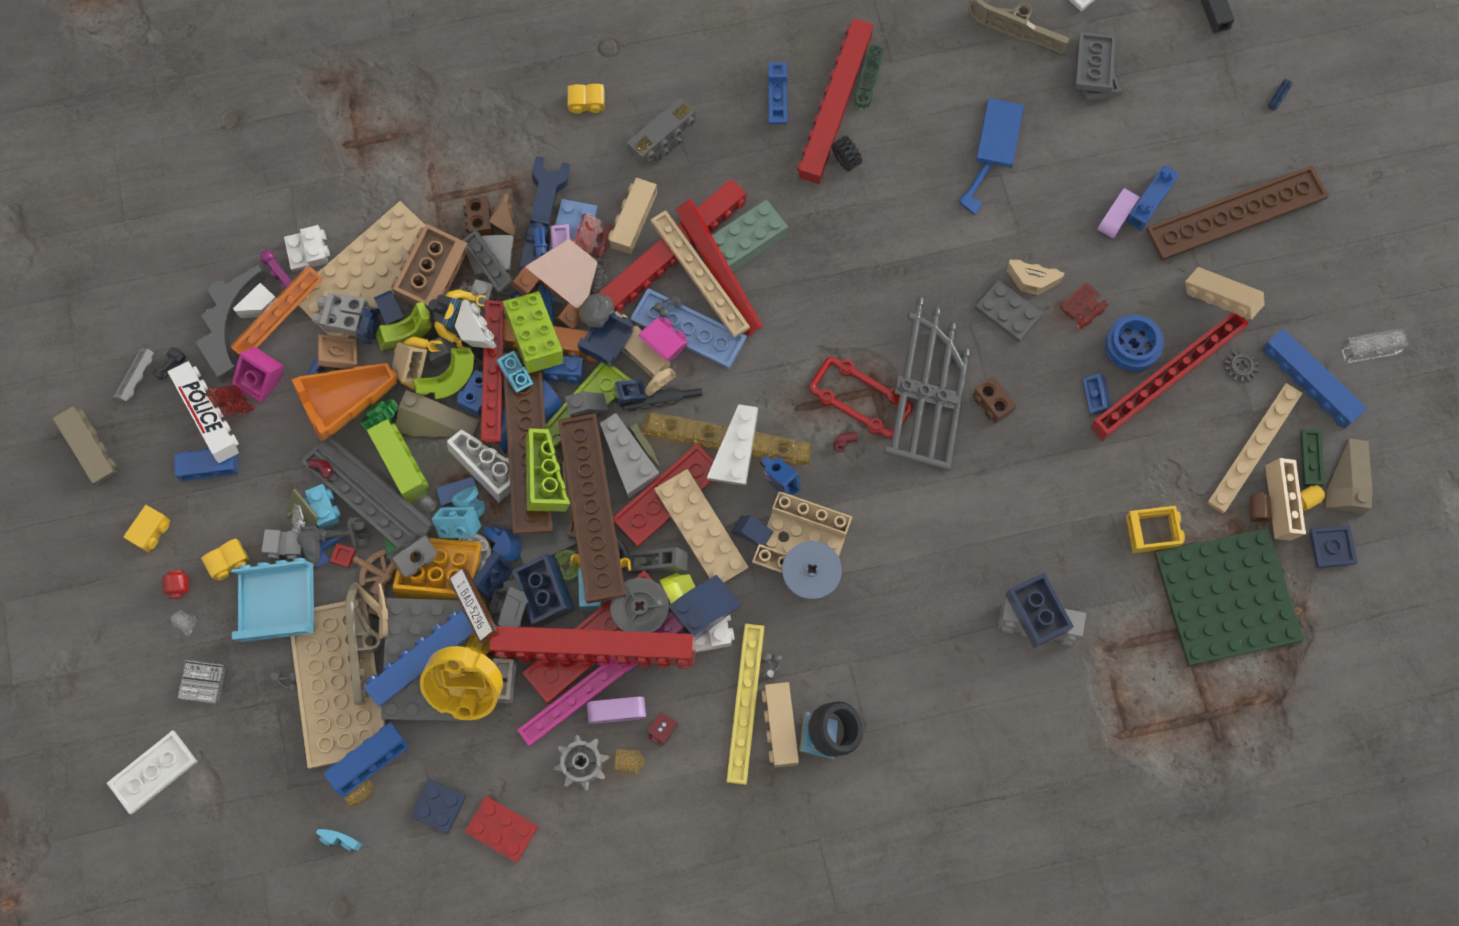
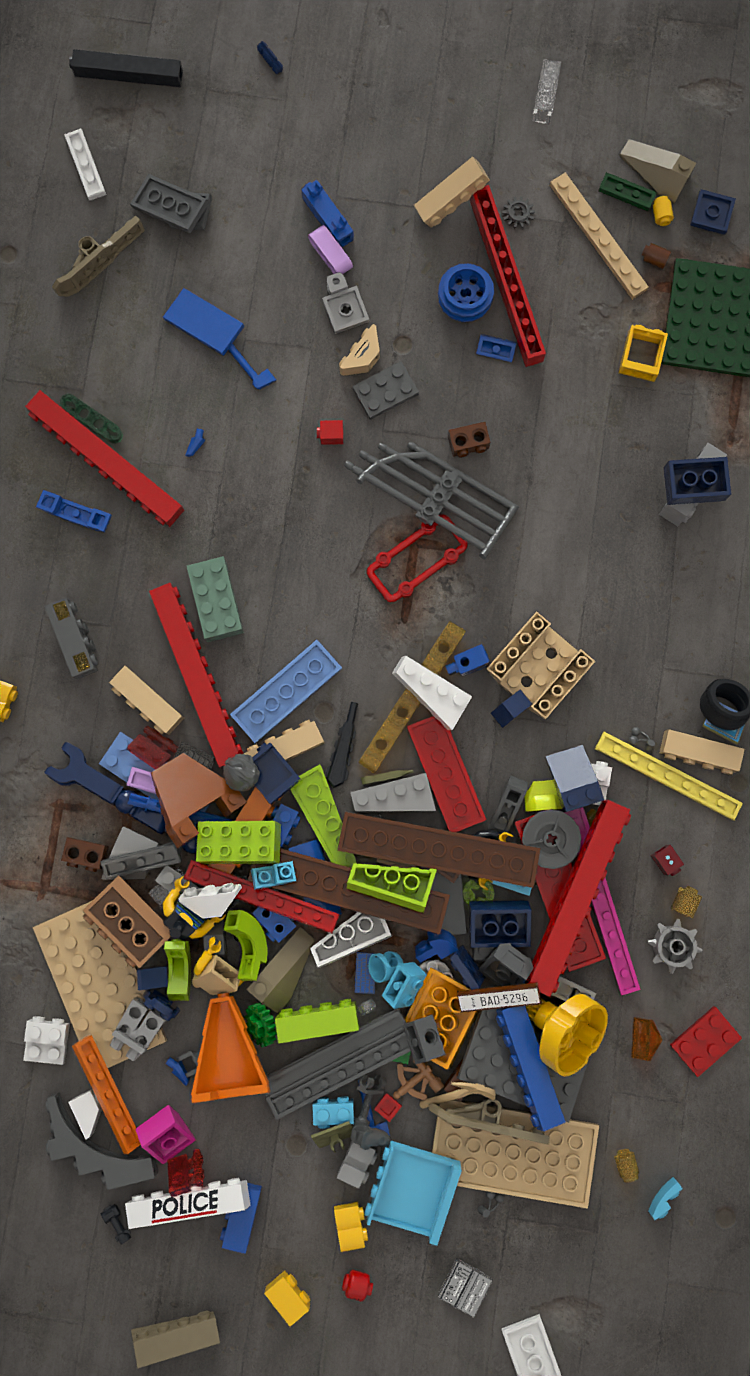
camera: 70 degrees left, 10 degrees up
light grey plate [113,349,154,401] -> none
clear brick [171,610,198,636] -> none
magenta plate [260,250,292,290] -> none
clear bar [291,504,305,534] -> none
dark red arm [308,459,333,478] -> none
medium nougat plate [317,334,357,369] -> none
blue brick [324,722,410,798] -> none
dark blue plate [411,779,466,834] -> none
medium nougat slope [489,194,517,235] -> none
dark grey slope [565,392,609,417] -> none
lavender beam [587,697,646,724] -> none
dark blue slope [613,379,647,405] -> none
dark pink slope [638,317,689,361] -> none
tan plate [645,368,676,397] -> none
tan tile [651,210,750,338] -> none
dark grey piece [654,296,682,317] -> none
tan plate [654,469,749,583] -> none
red tile [675,199,763,337] -> none
sand blue piece [782,541,842,600] -> none
black tyre [831,135,862,171] -> none
dark red arm [833,432,858,452] -> none
clear red plate [1059,282,1108,329] -> none
reddish brown plate [1146,165,1329,261] -> none
blue brick [1262,328,1368,429] -> none
tan brick [1265,458,1306,541] -> none
none -> blue bar [185,429,205,457]
none -> red brick [317,420,343,445]
none -> light grey plate [322,272,370,334]
none -> clear orange slope [631,1017,663,1061]

